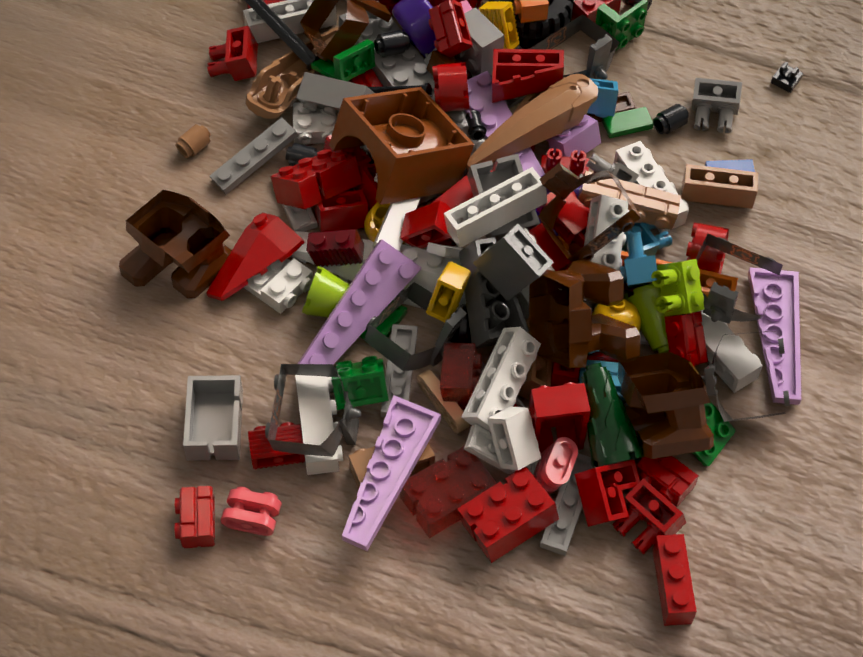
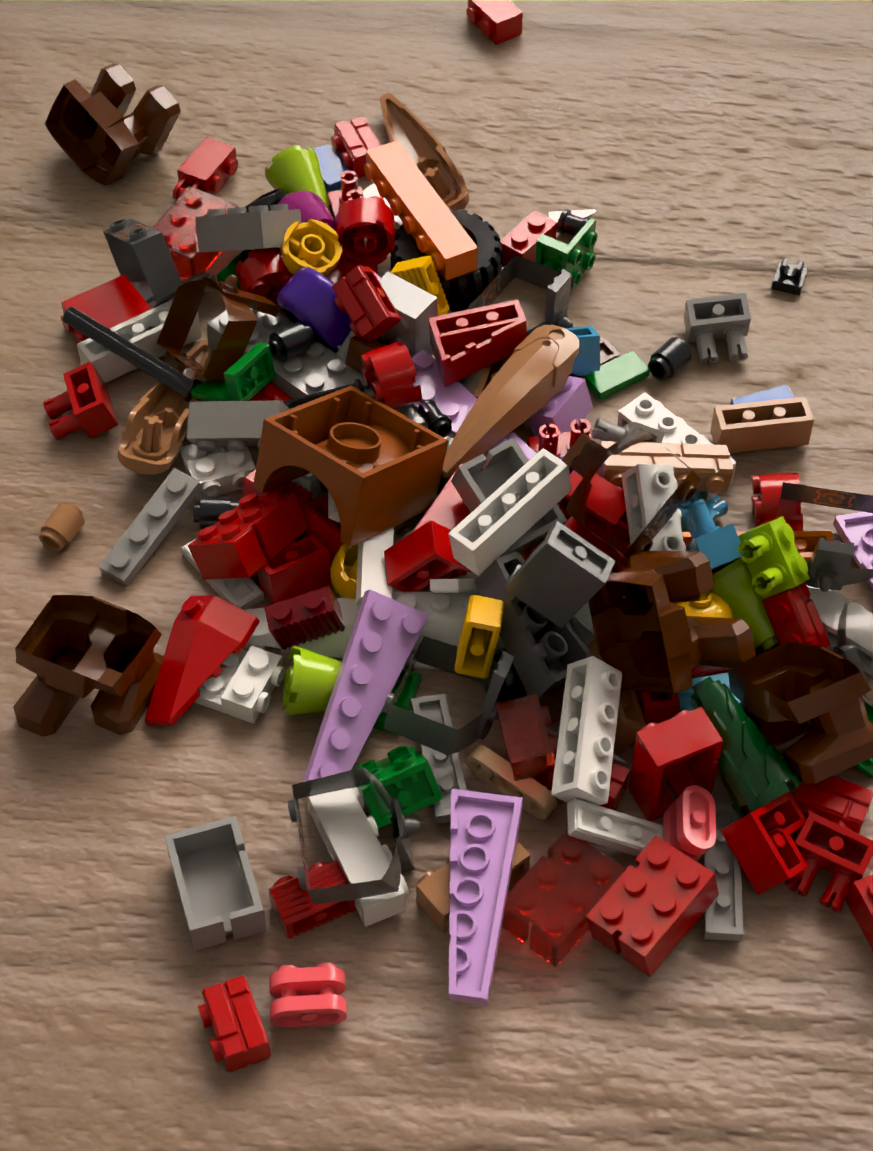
camera: 15 degrees left, 5 degrees down
white brick [487,407,541,470] -> none

